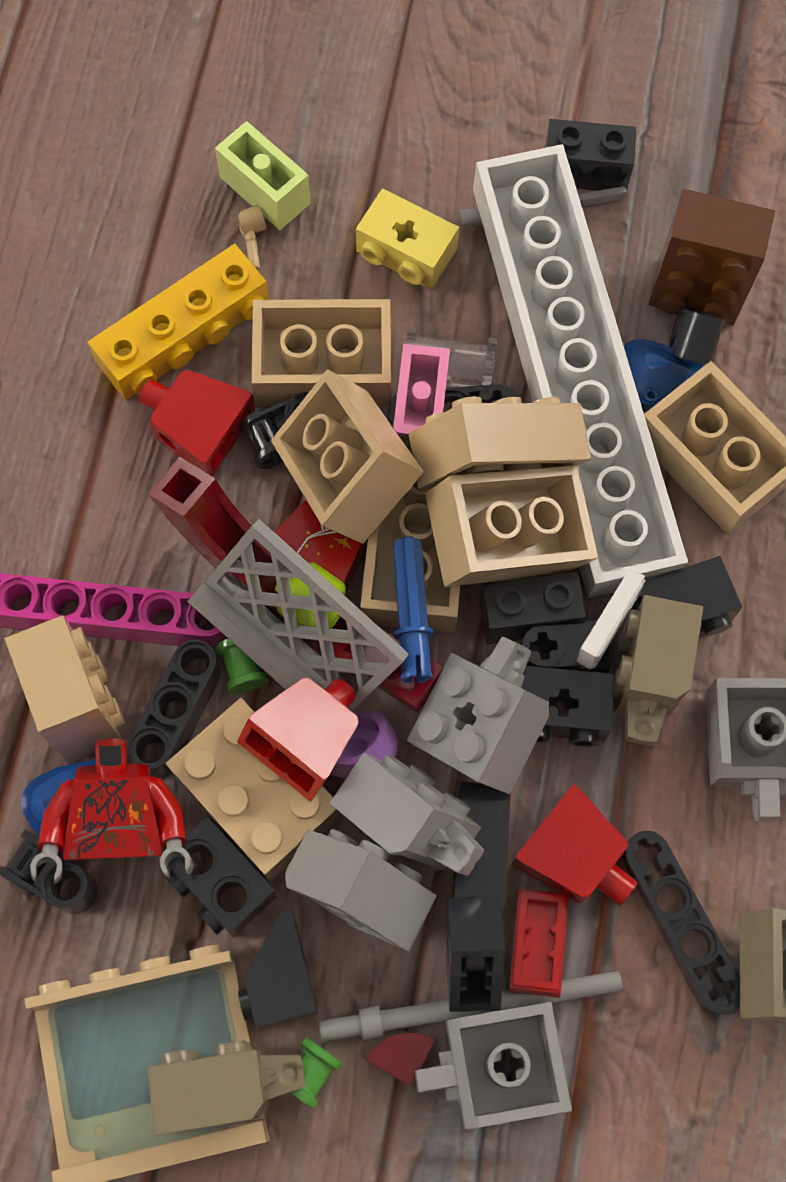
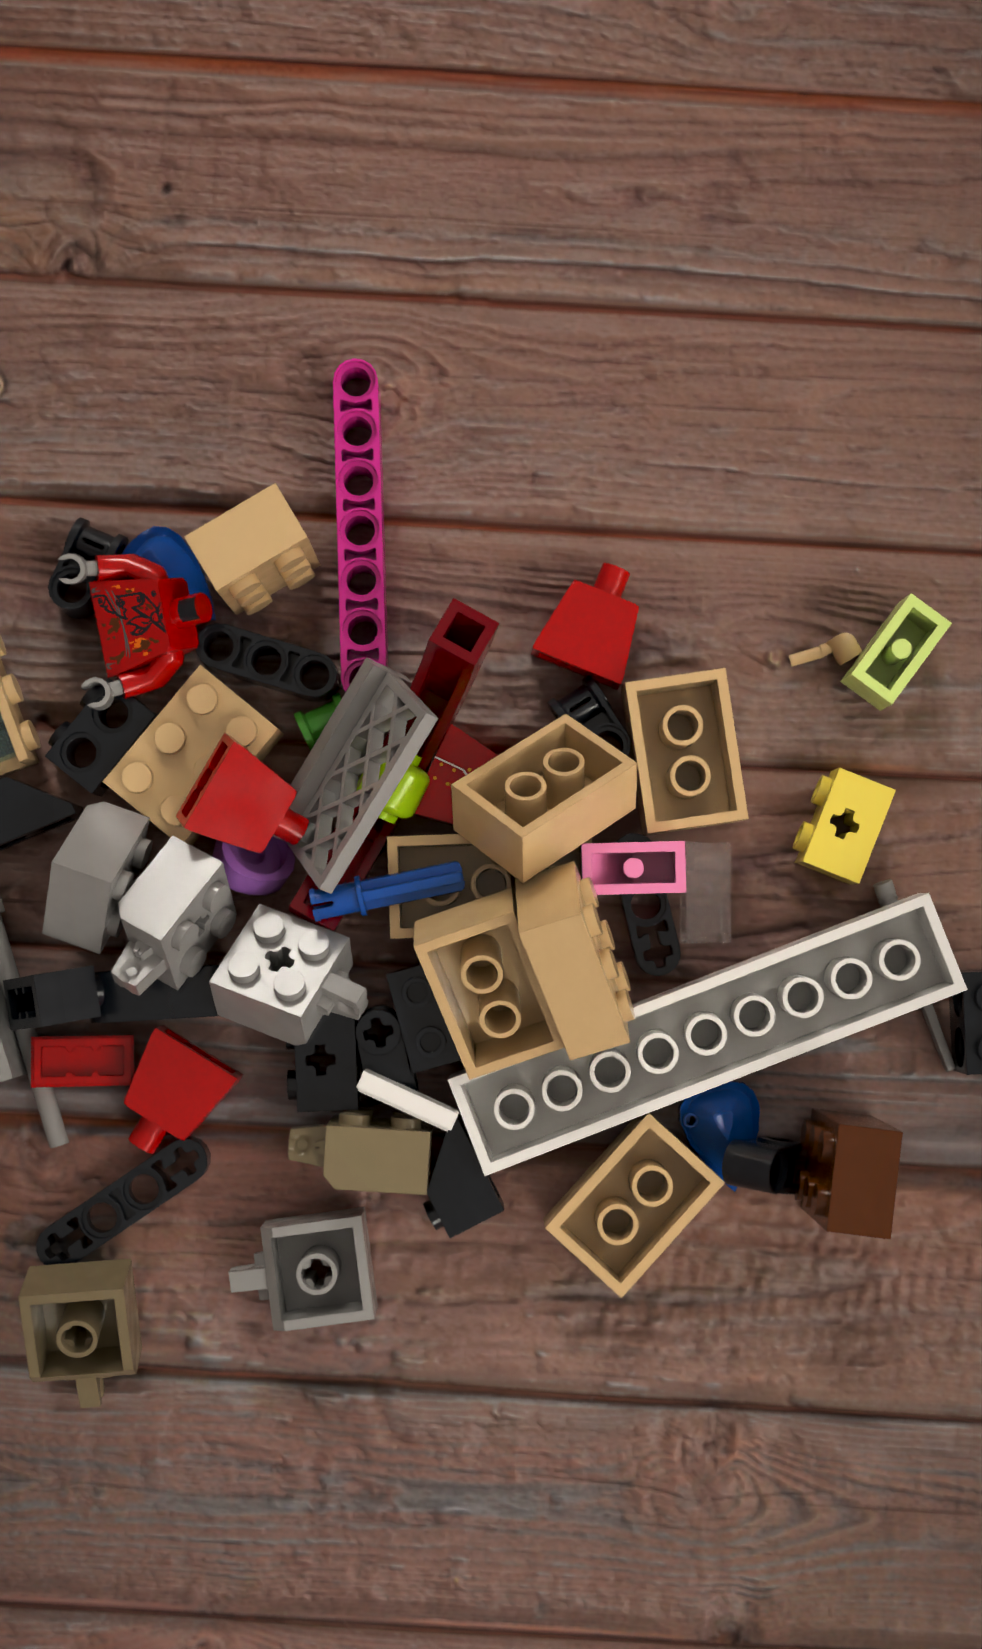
camera: 80 degrees right, 15 degrees up
yellow brick [87,243,269,400] -> none

